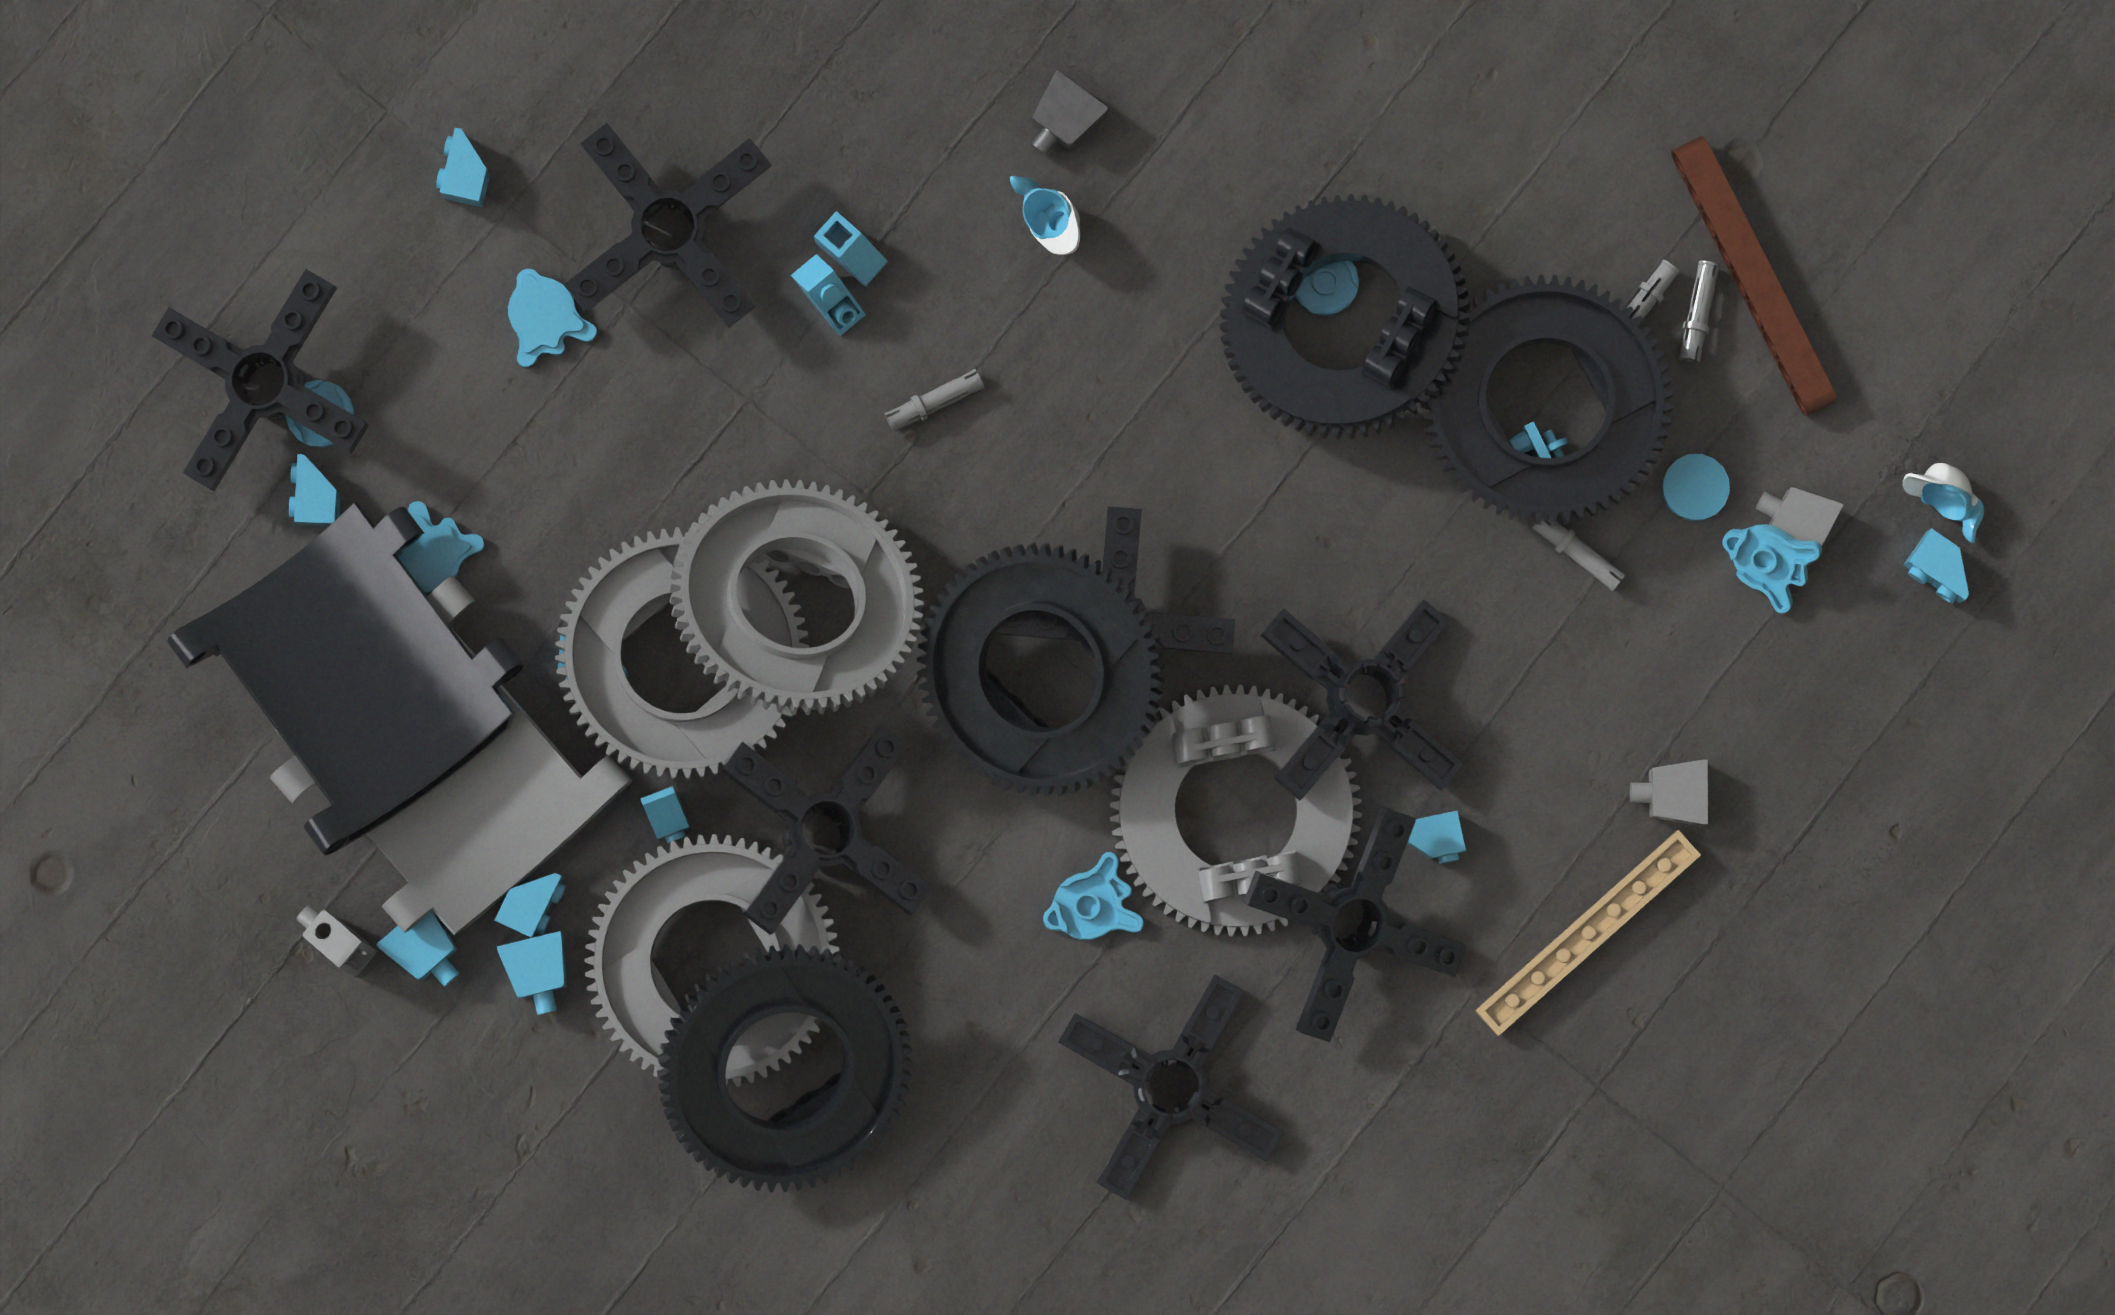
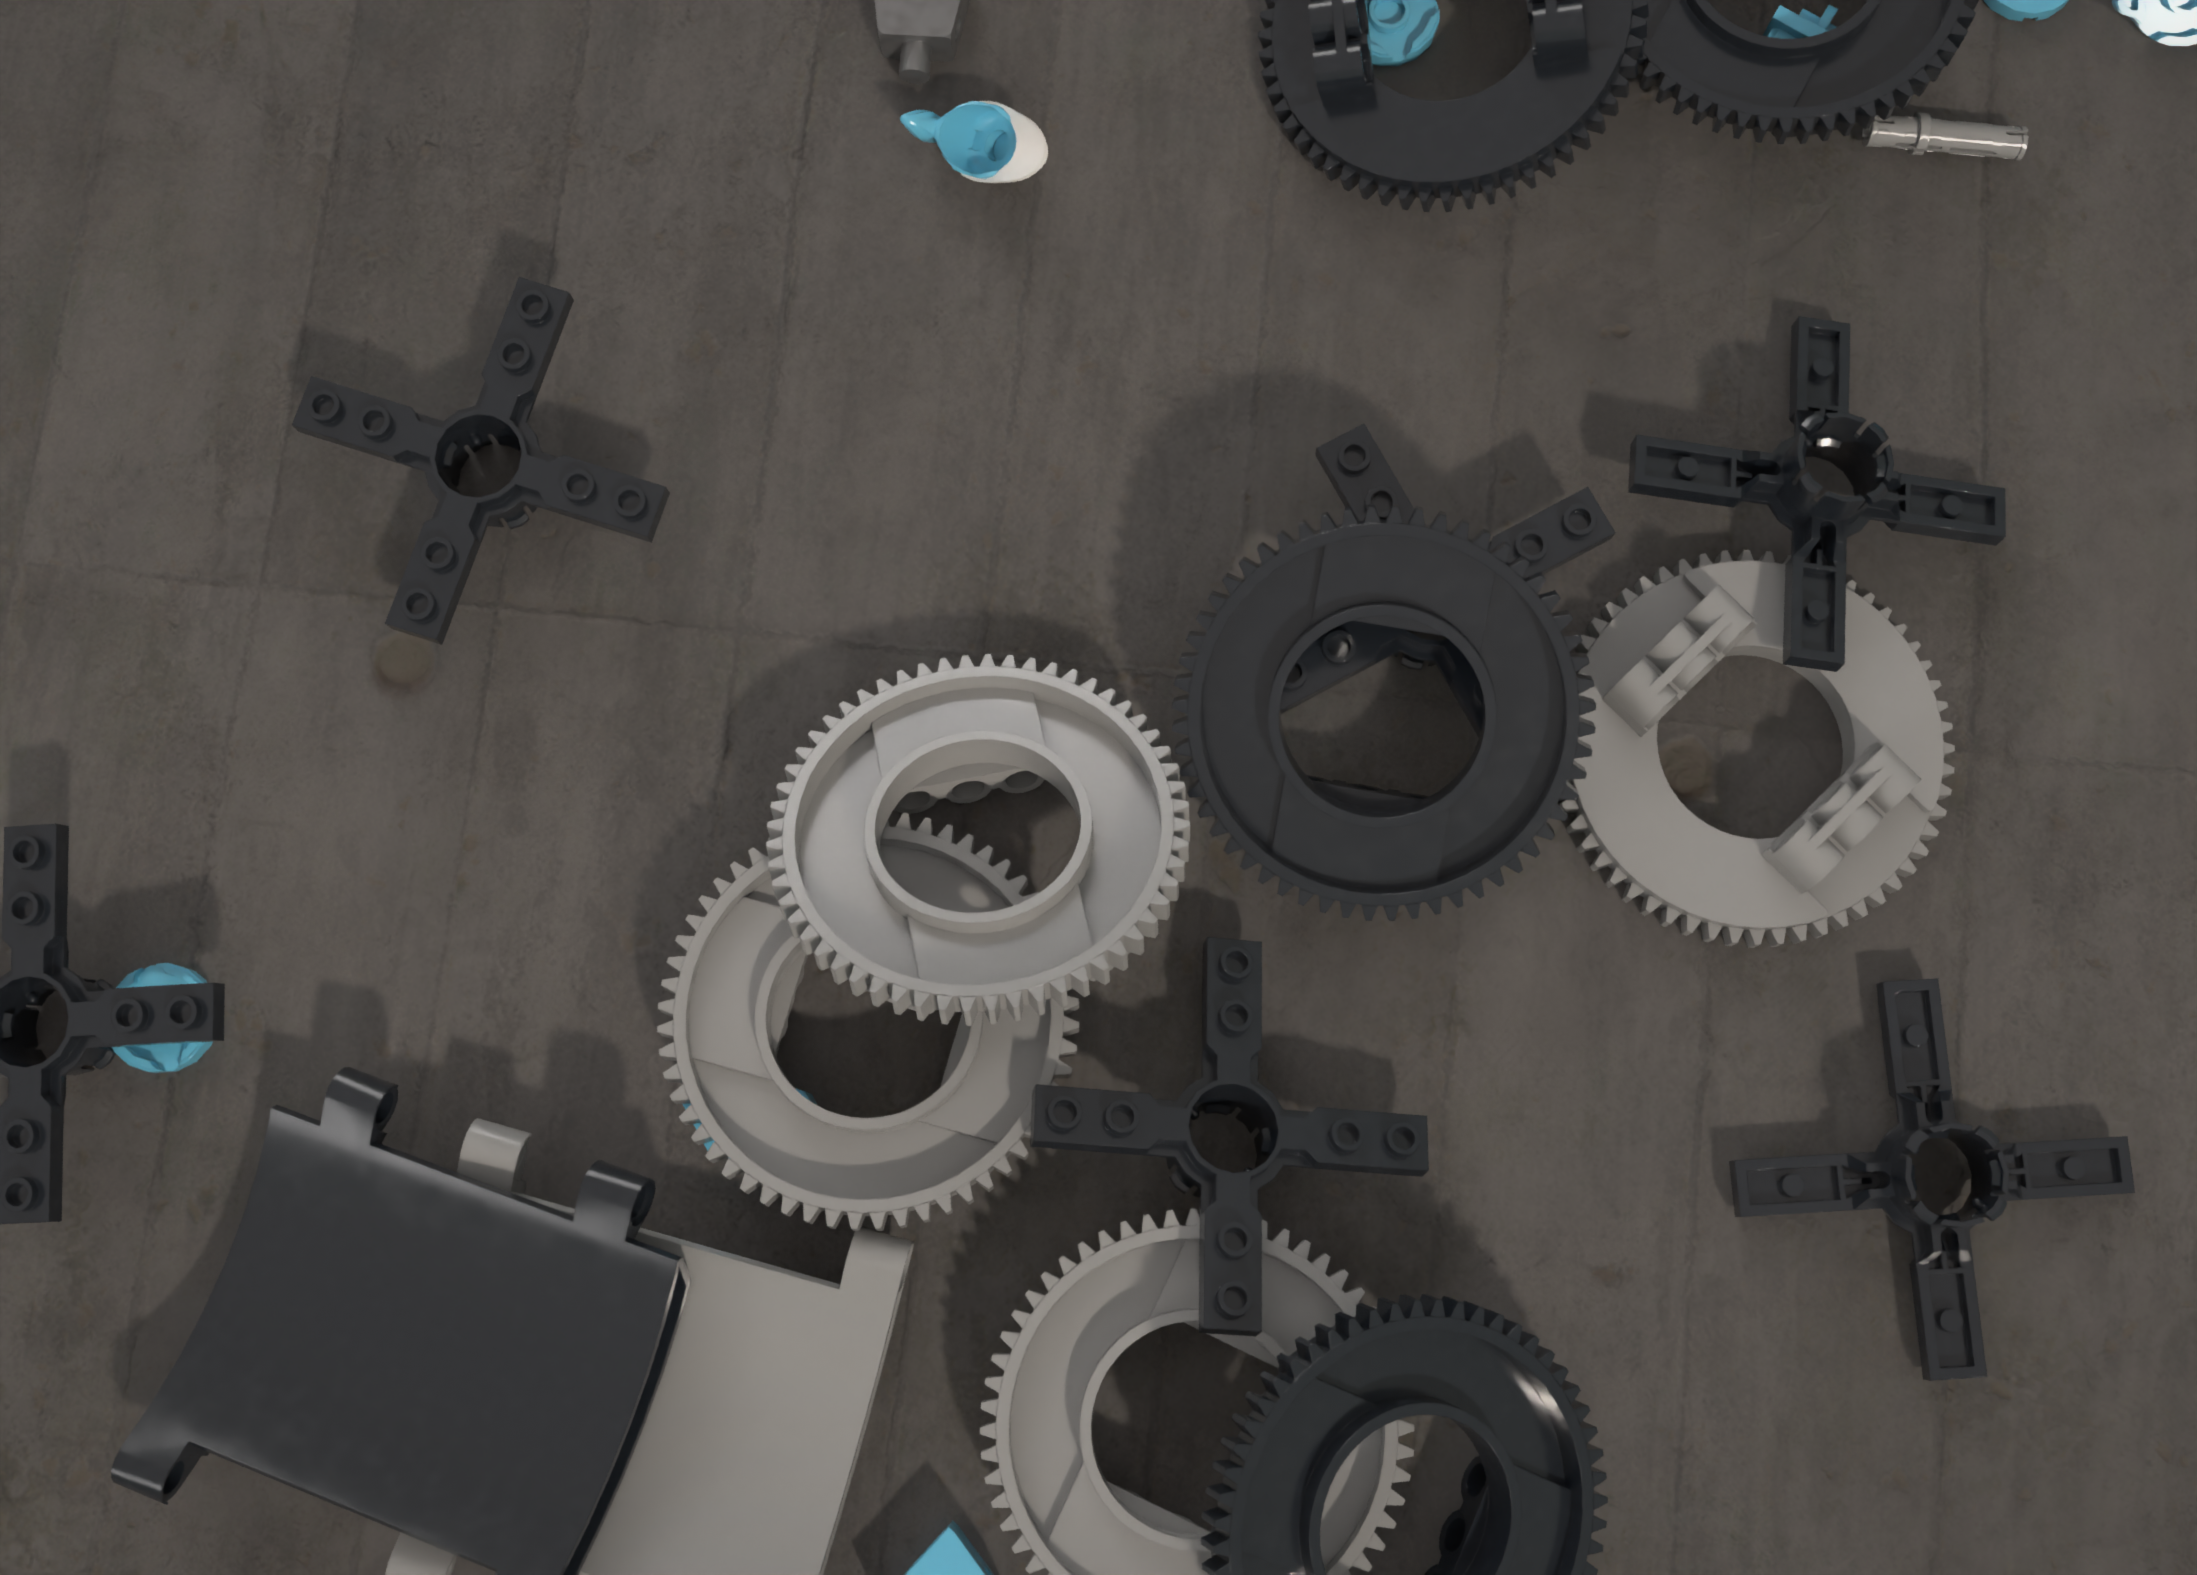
camera: 25 degrees left, 5 degrees down
medium azure slope [289,454,341,527] -> none
medium azure tile [398,501,485,594] -> none
medium azure slope [436,128,490,207] -> none
medium azure slope [495,873,566,938] -> none
medium azure tile [508,269,597,368] -> none
medium azure slope [641,786,691,844] -> none
medium azure slope [791,254,866,336] -> none
medium azure slope [814,211,888,287] -> none
light grey pin [884,369,984,433] -> none
medium azure tile [1043,852,1144,940] -> none
black piece [1243,806,1467,1043] -> none
medium azure slope [1407,811,1466,864] -> none

